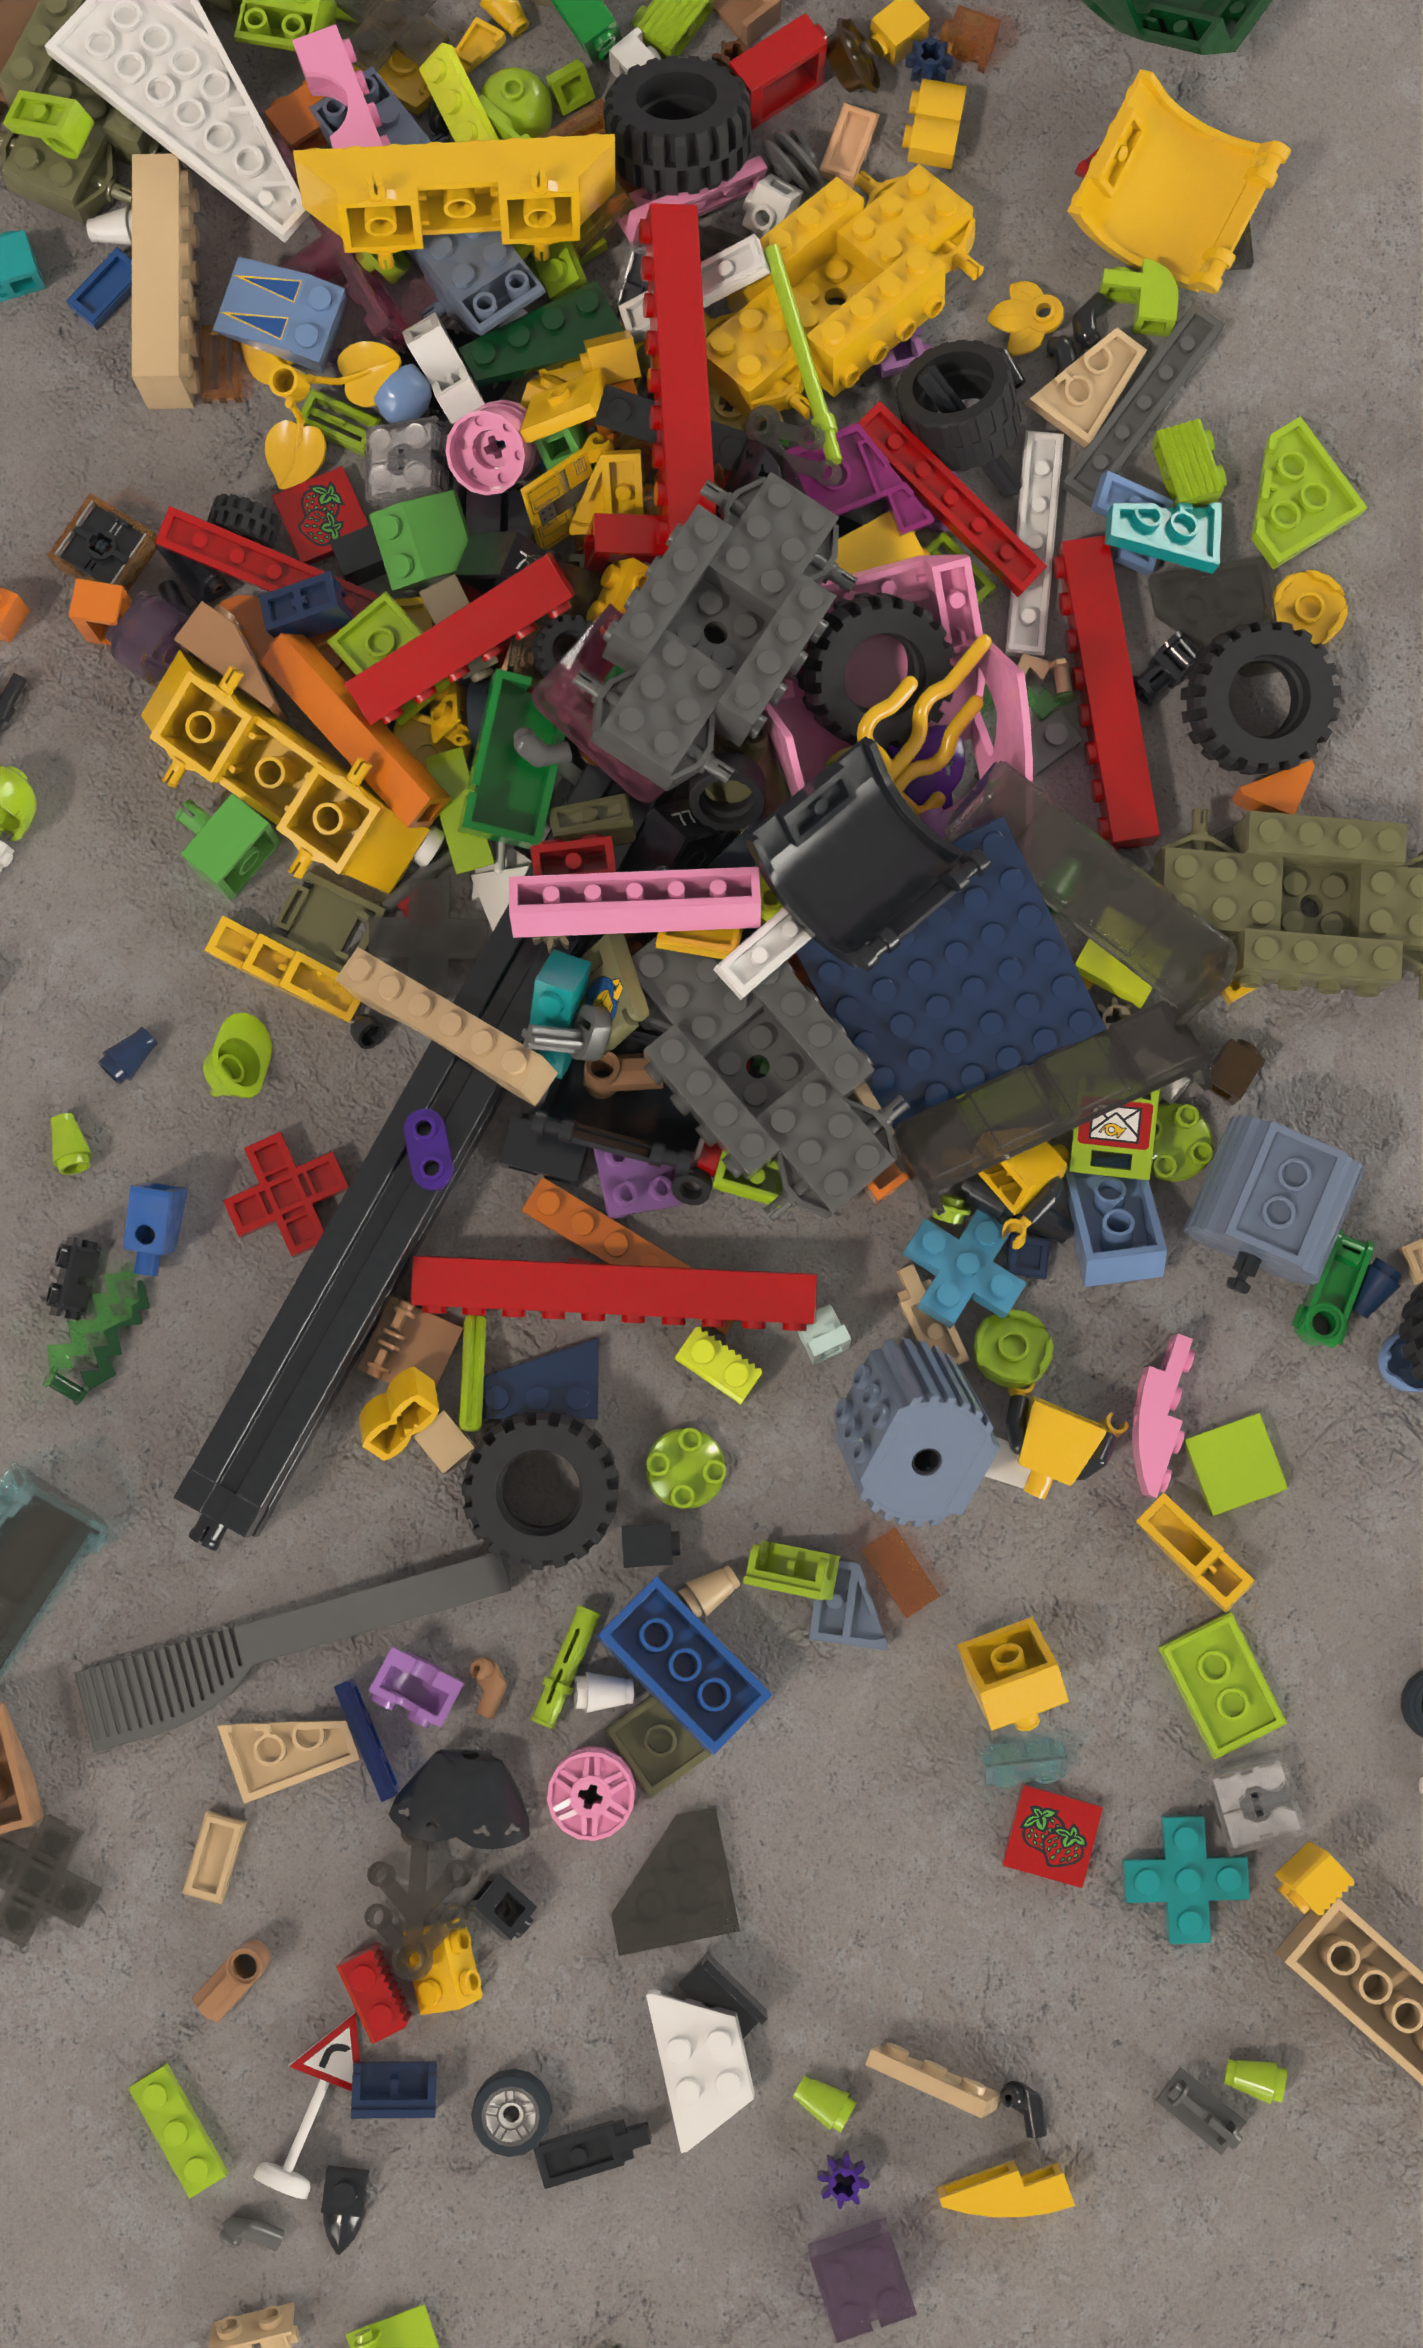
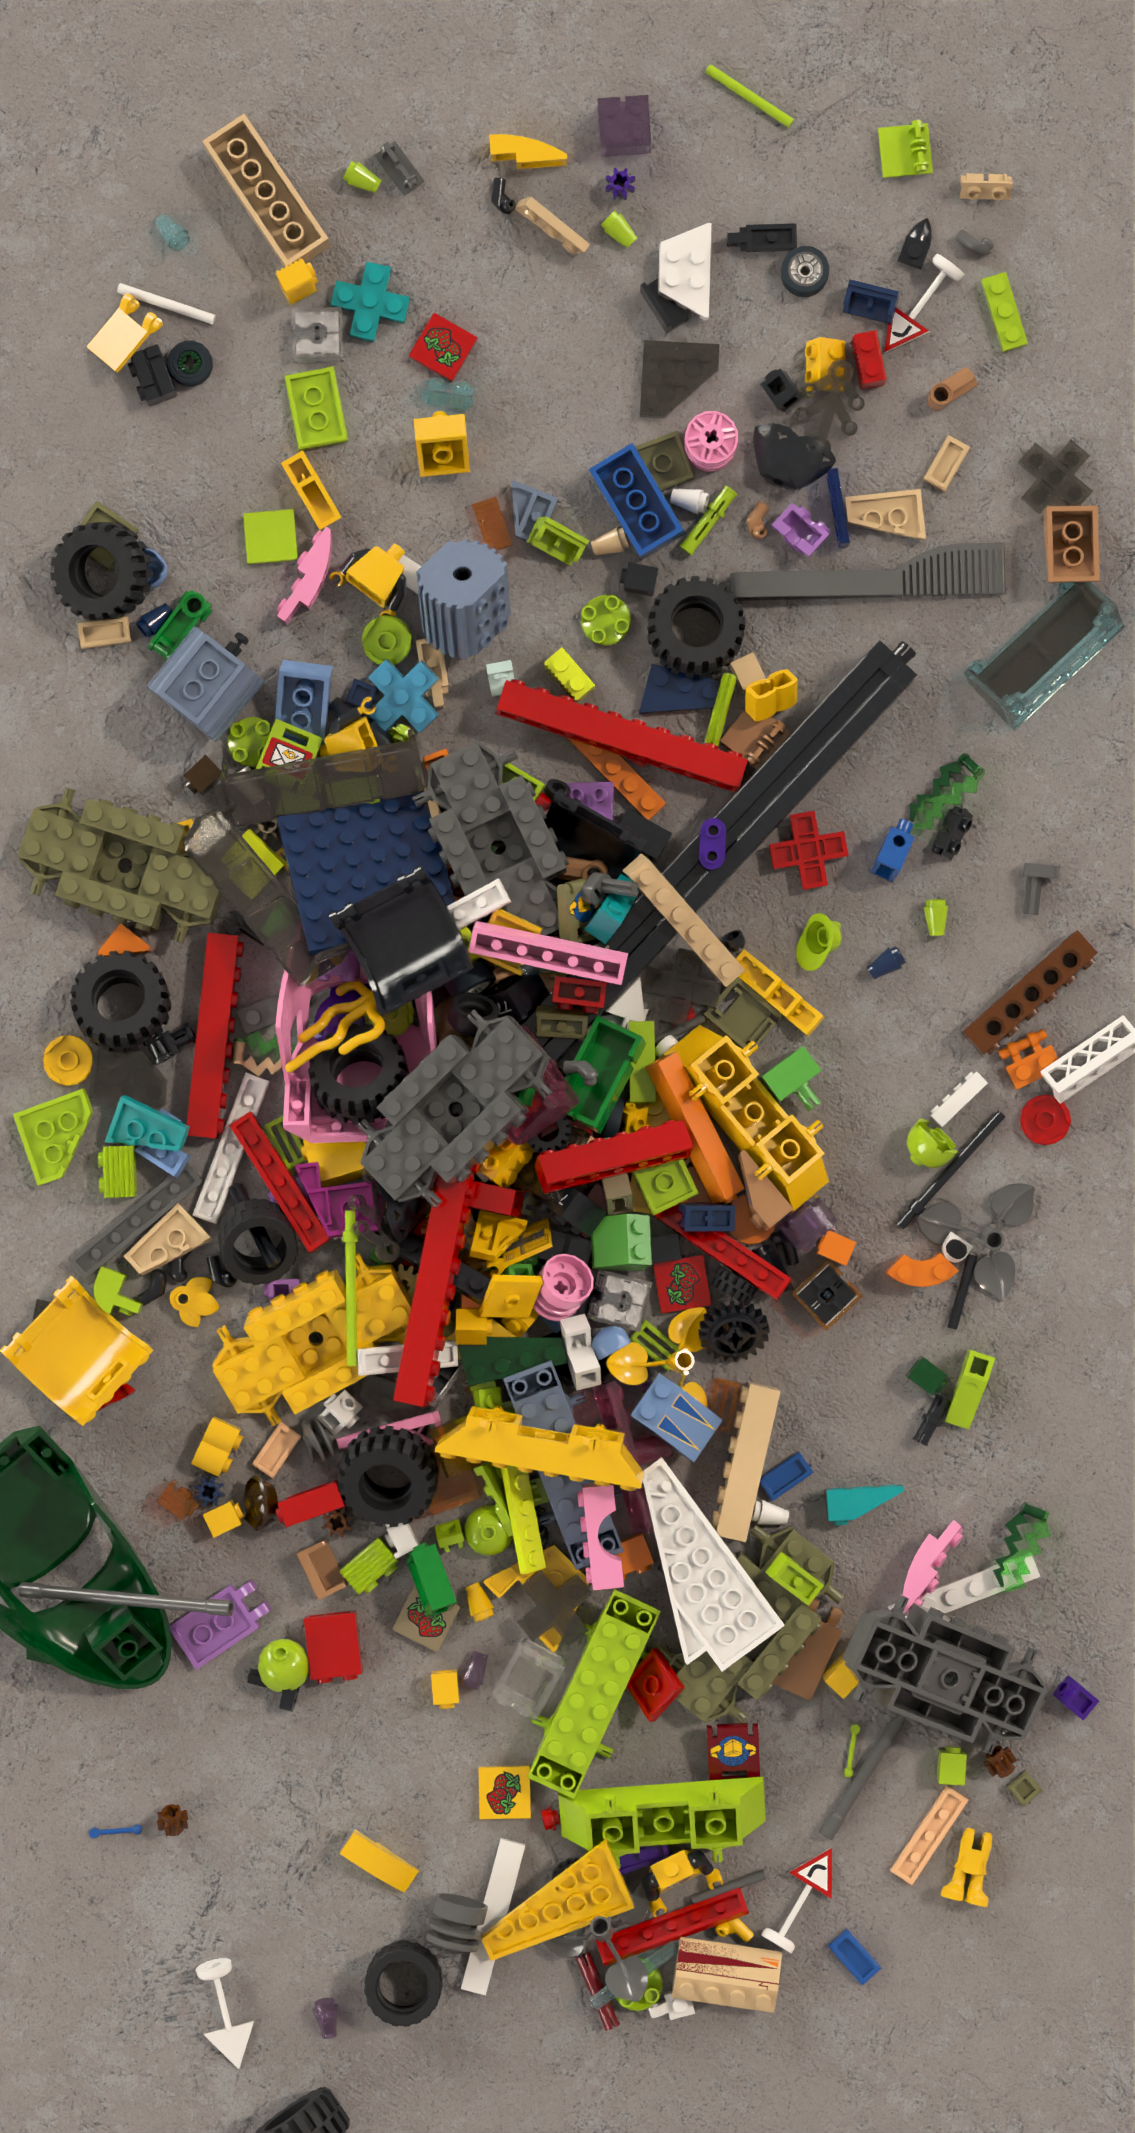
camera: 160 degrees left, 5 degrees up
none -> black gear [698,1300,770,1362]

